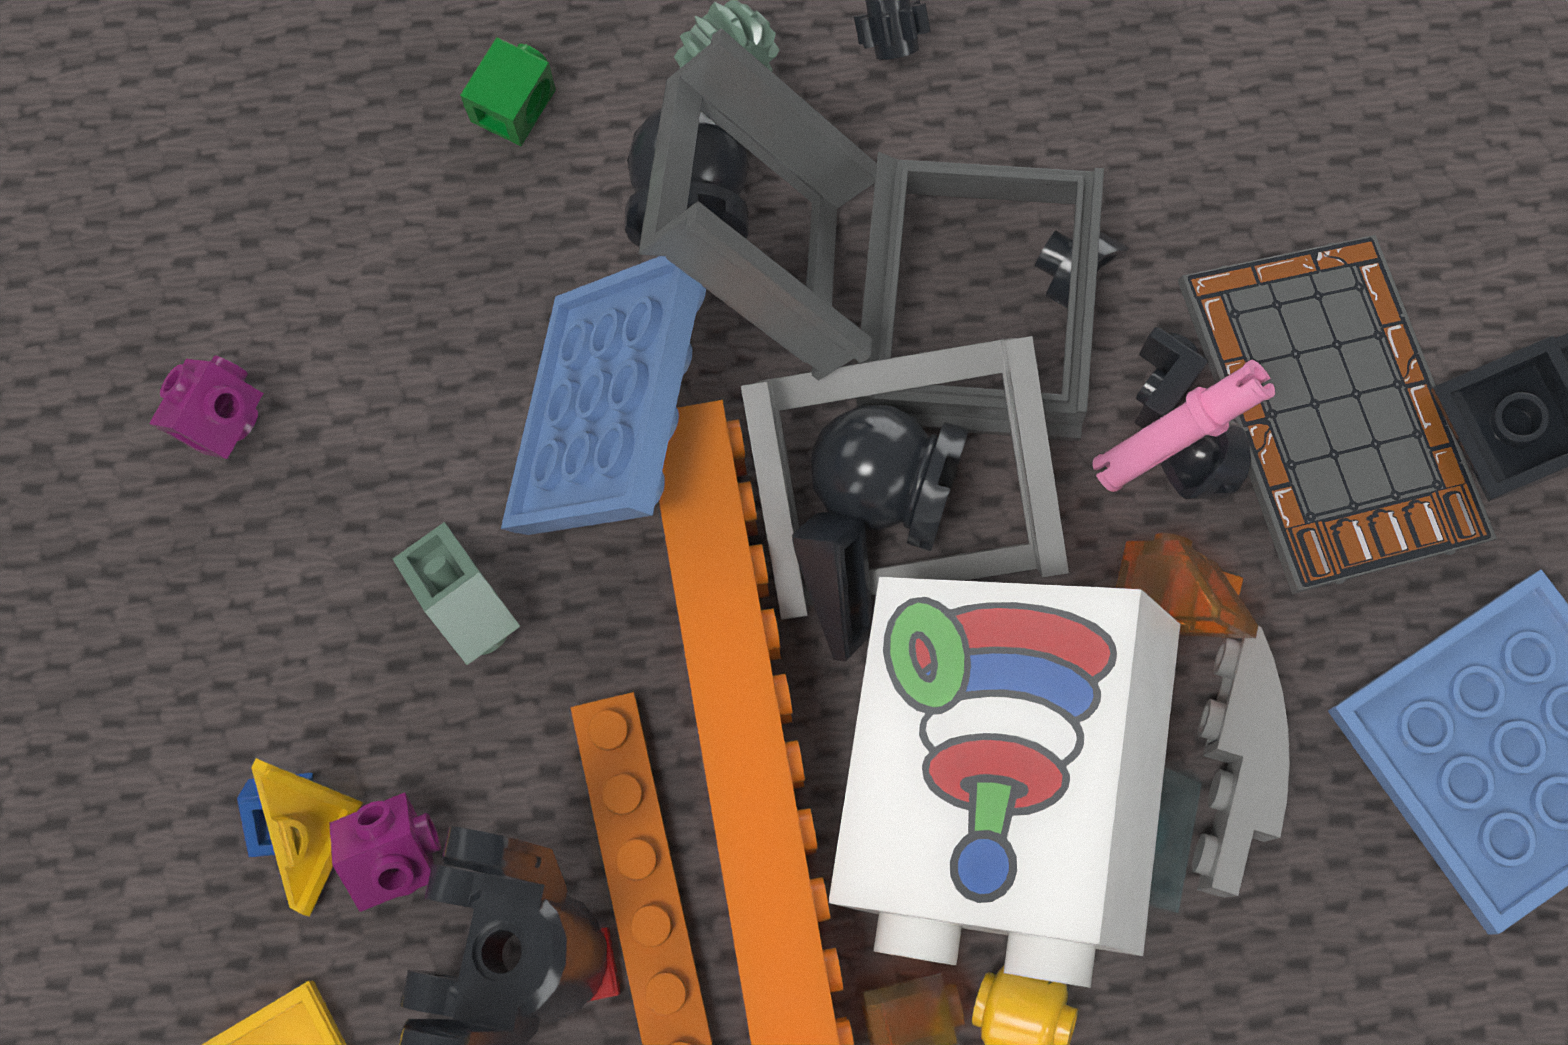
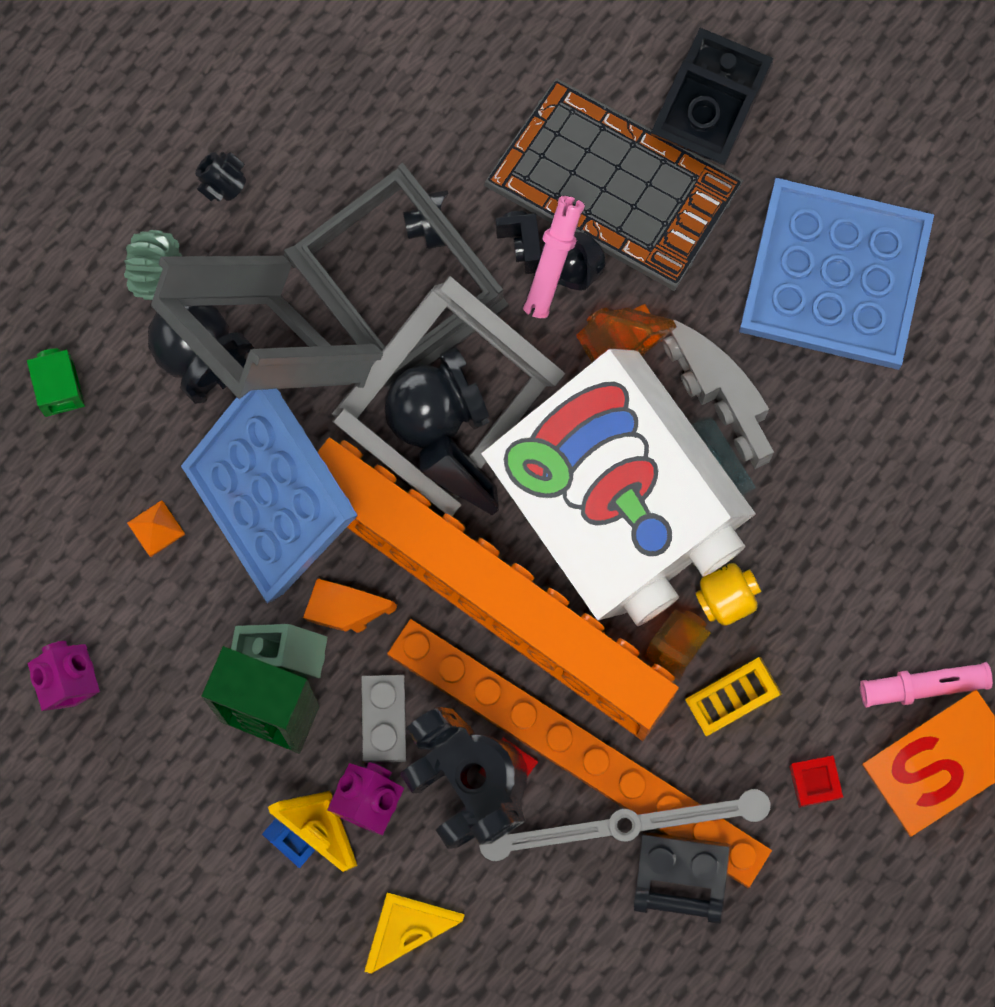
camera: 45 degrees left, 0 degrees up
none -> orange slope [127,500,185,557]
none -> dark green brick [201,646,319,754]
none -> orange slope [303,579,397,633]
none -> light grey plate [362,675,406,763]

